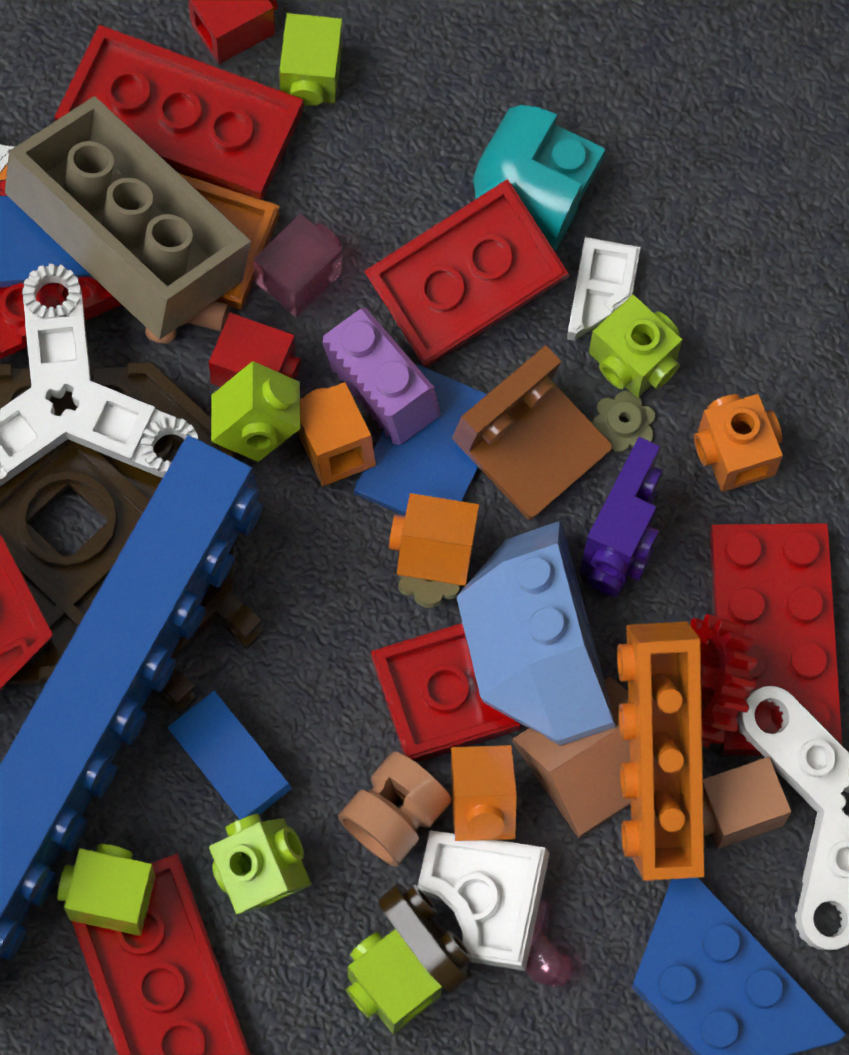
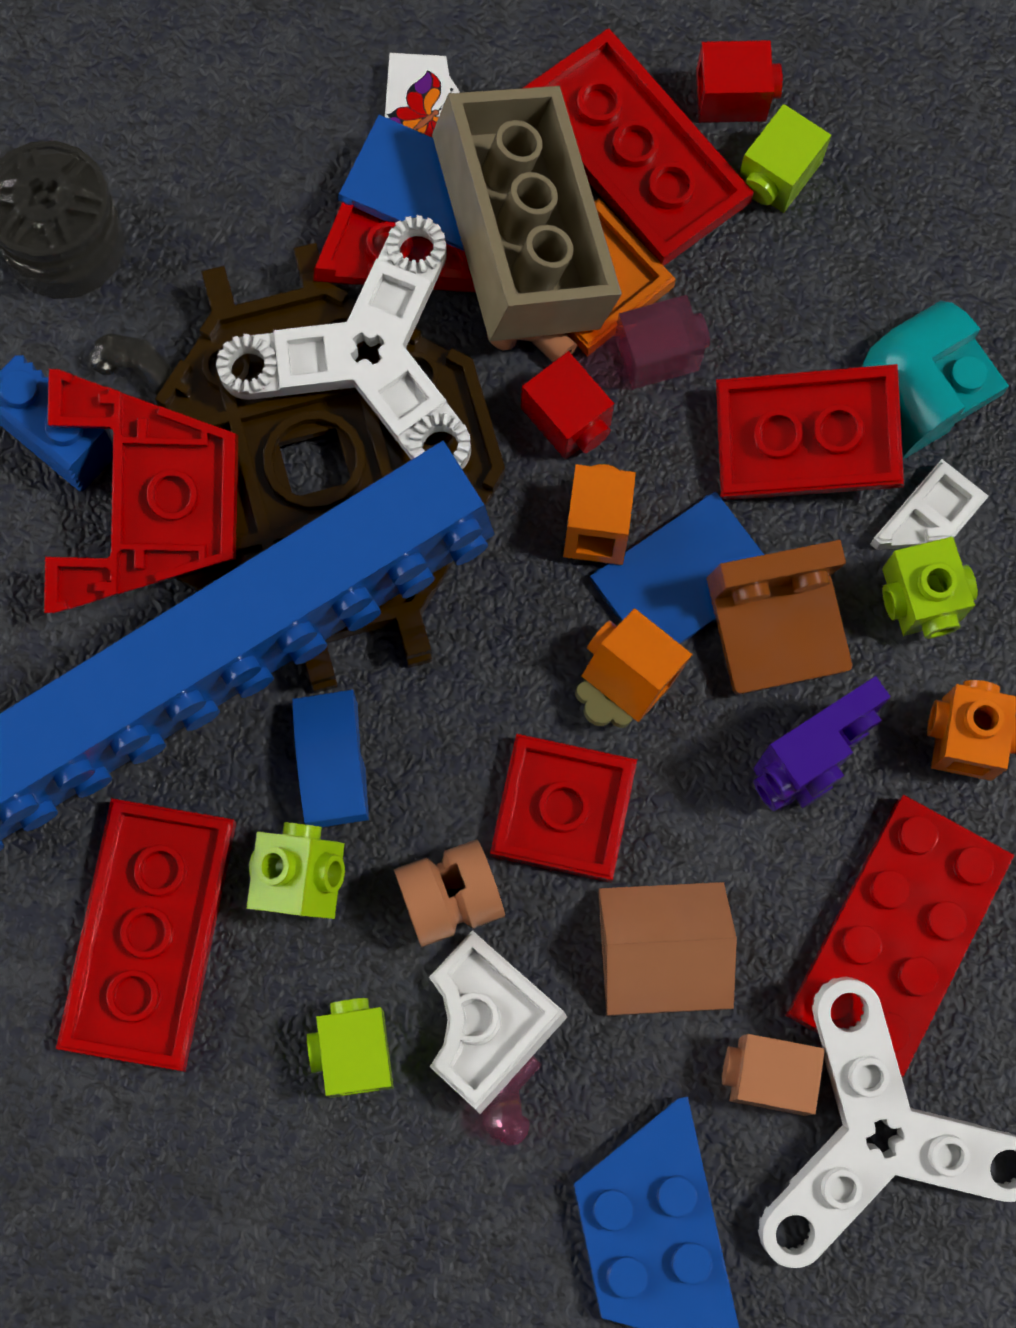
camera: 30 degrees right, 5 degrees up
lime brick [58,844,156,936] -> none
lime brick [211,361,300,462] -> none
medium lavender brick [322,308,441,445] -> none
dark brown plate [378,883,473,993] -> none
orange brick [451,745,516,841] -> none
medium blue wedge [456,521,617,746] -> none
olive plant [592,390,655,453] -> none
orange brick [617,621,704,881] -> none
red gear [690,614,758,747] -> none

